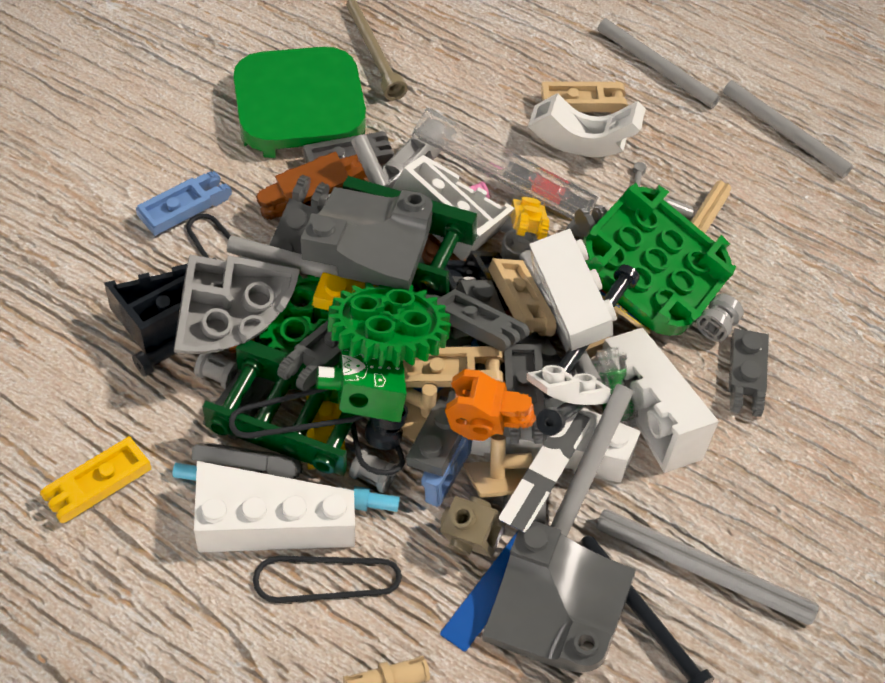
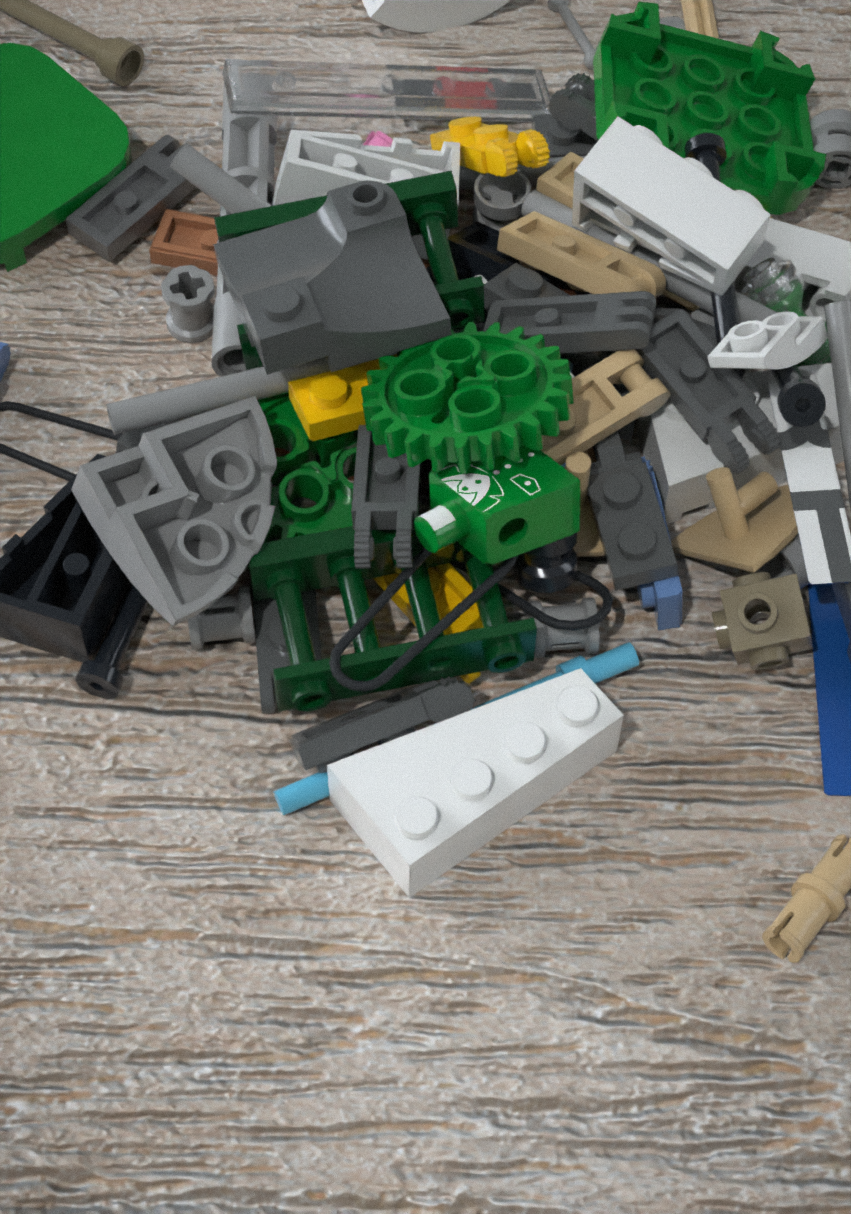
camera: 30 degrees left, 5 degrees up
yellow hinge [40,436,152,523] -> none
black piece [253,556,402,603] -> none
dark orange hinge [256,151,367,220] -> none
dark grey hinge [270,175,330,254] -> none
orange hinge [445,369,536,441] -> none

